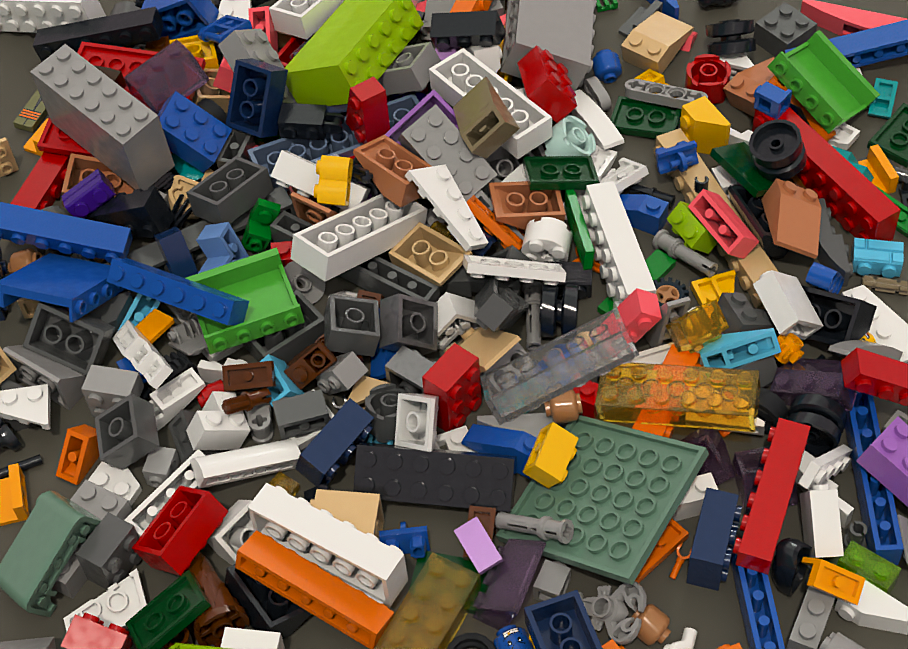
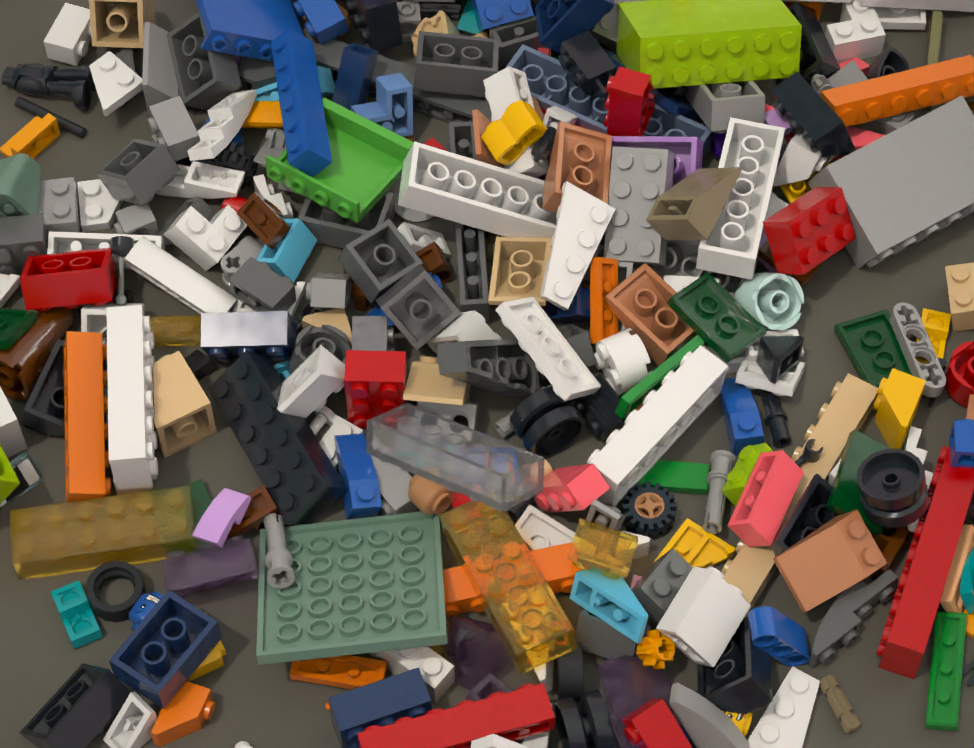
camera: 50 degrees right, 5 degrees up
orange slope [56,424,99,485] -> none
black piece [169,194,193,230] -> none
reddish brown axle [221,387,272,415] -> none
green slope [241,198,281,253] -> none
reddish brown slope [284,340,337,390] -> none
blue hips [379,521,430,559] -> none
yellow brick [522,422,579,489] -> none
light grey brick [533,559,571,602] -> none
white slope [571,89,624,150] -> none
light grey animal [579,581,647,645] -> none
light grey beam [584,76,612,111] -> none
blue head [593,49,622,83] -> none
medium nougat head [630,604,671,646] -> none
blue hips [655,140,699,175] -> none
medium azure brick [851,238,904,278] -> none
none -> hinge [111,236,134,305]
none -> black slope [756,336,804,384]

